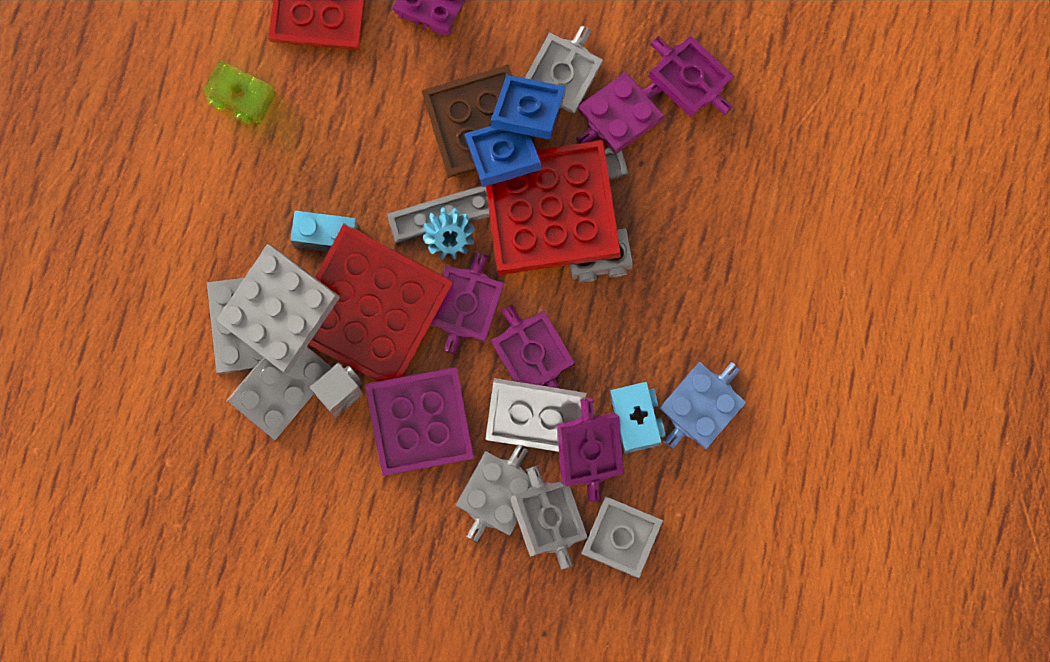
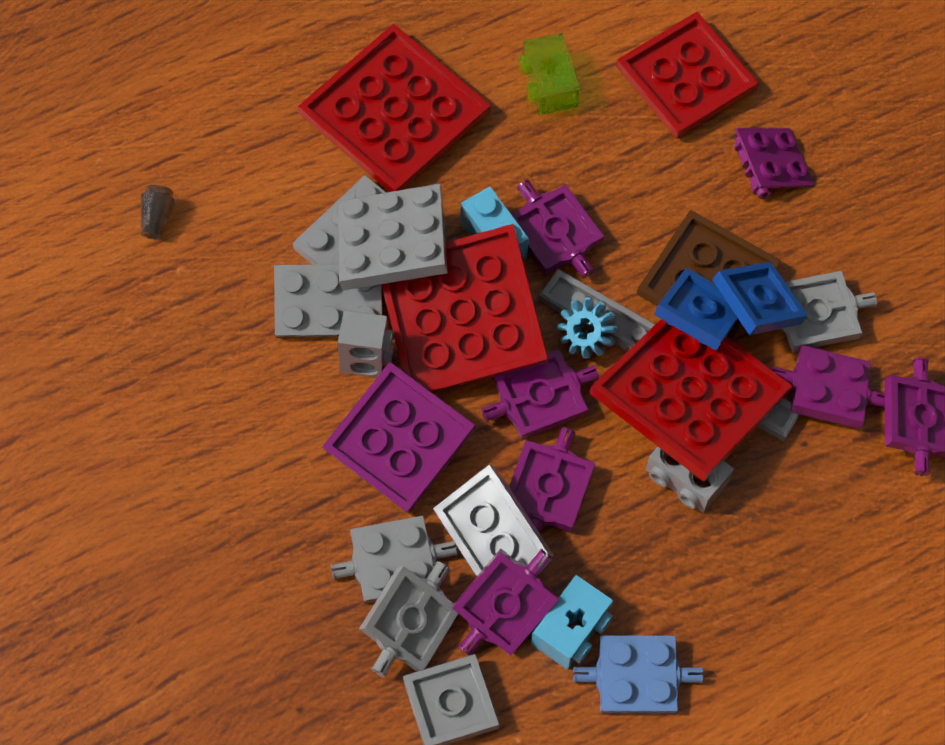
camera: 40 degrees right, 15 degrees down
none -> clear smoke cone [141,185,175,239]
none -> red plate [298,23,491,192]
none -> magenta plate [511,180,604,279]

